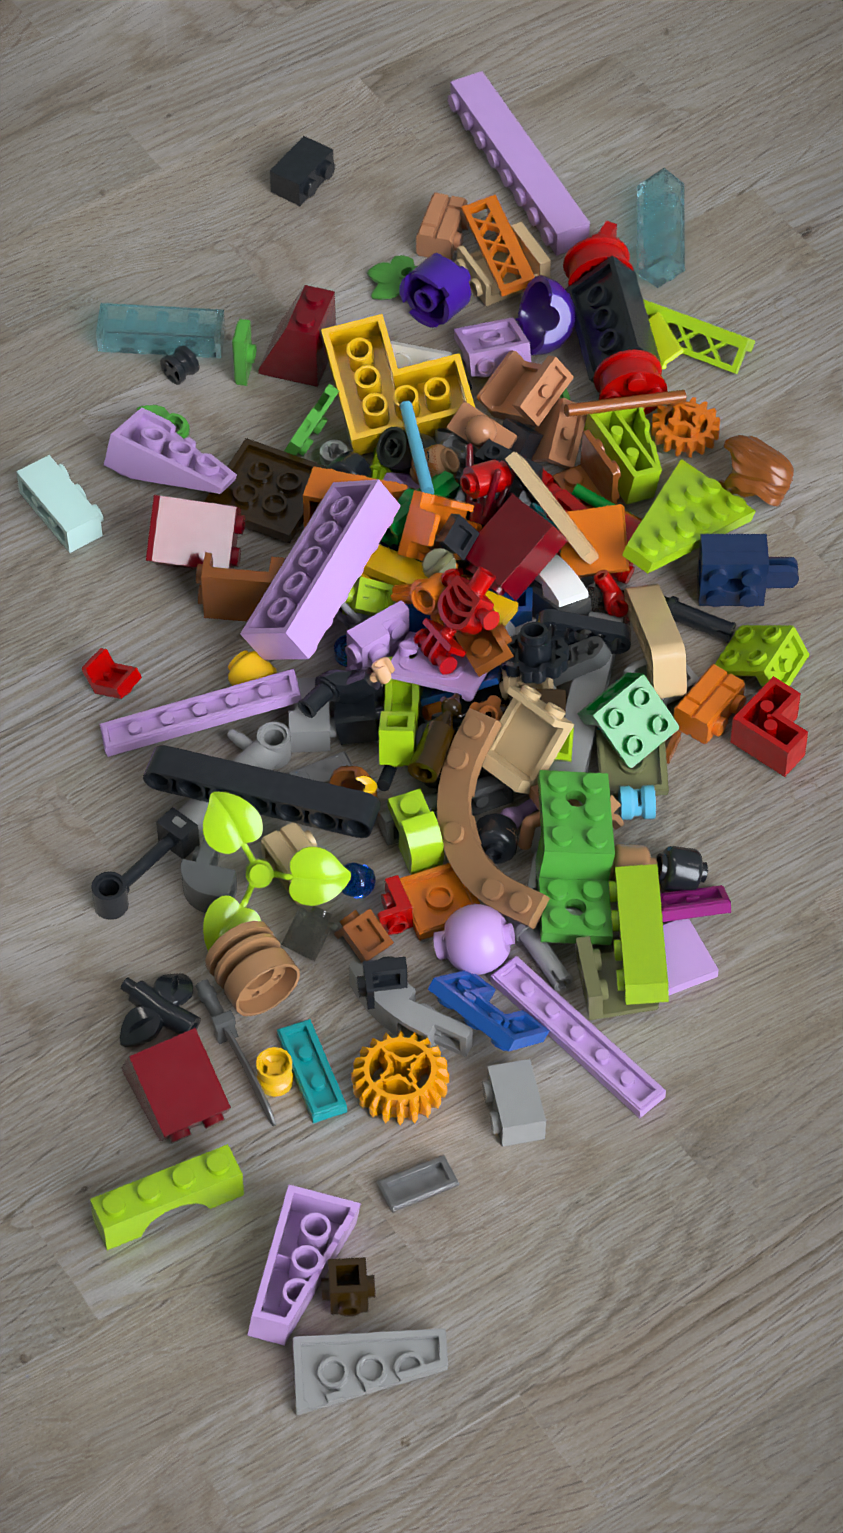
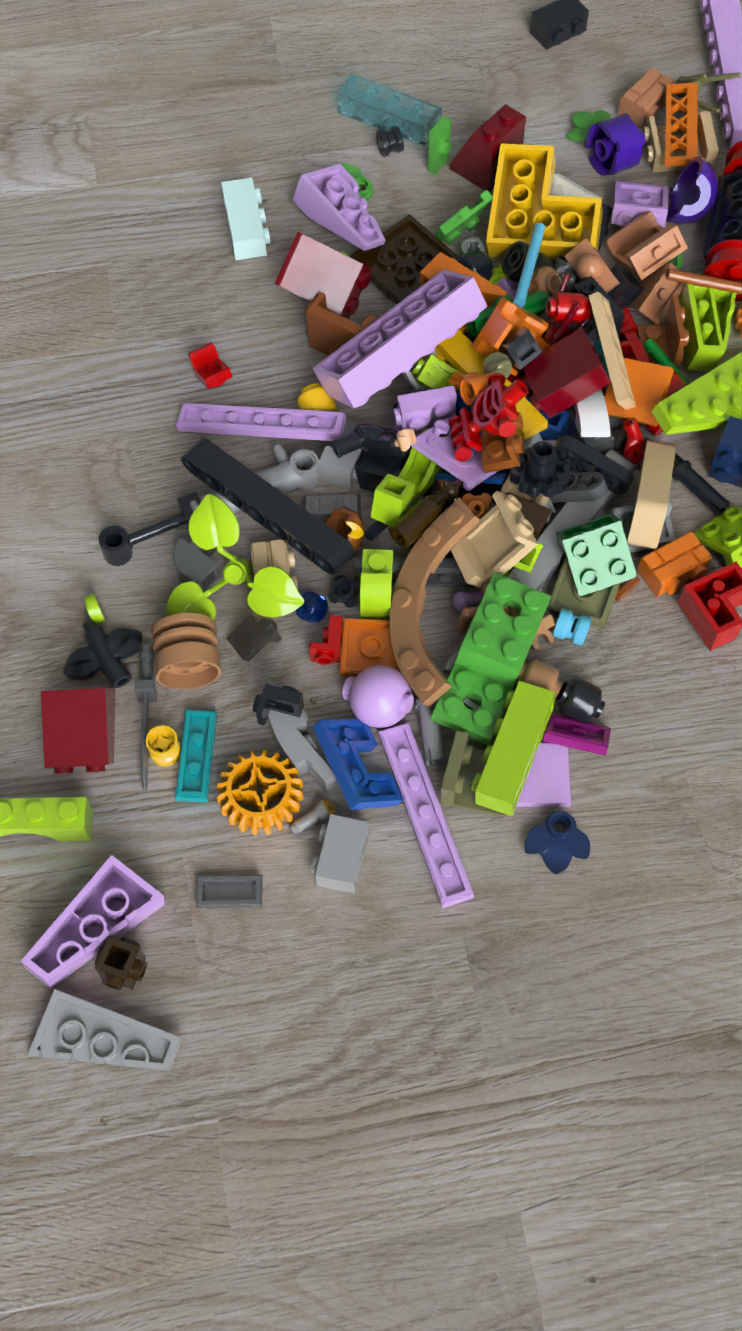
camera: 25 degrees right, 10 degrees up
dark orange bracket [334,909,394,964] -> none
black head [476,813,518,865] -> none
none -> lime tile [84,592,107,624]
none -> light grey piece [289,799,336,834]
none -> black plate [328,575,361,608]
none -> dark blue plate [524,811,590,875]
none -> olive plant [675,72,741,114]

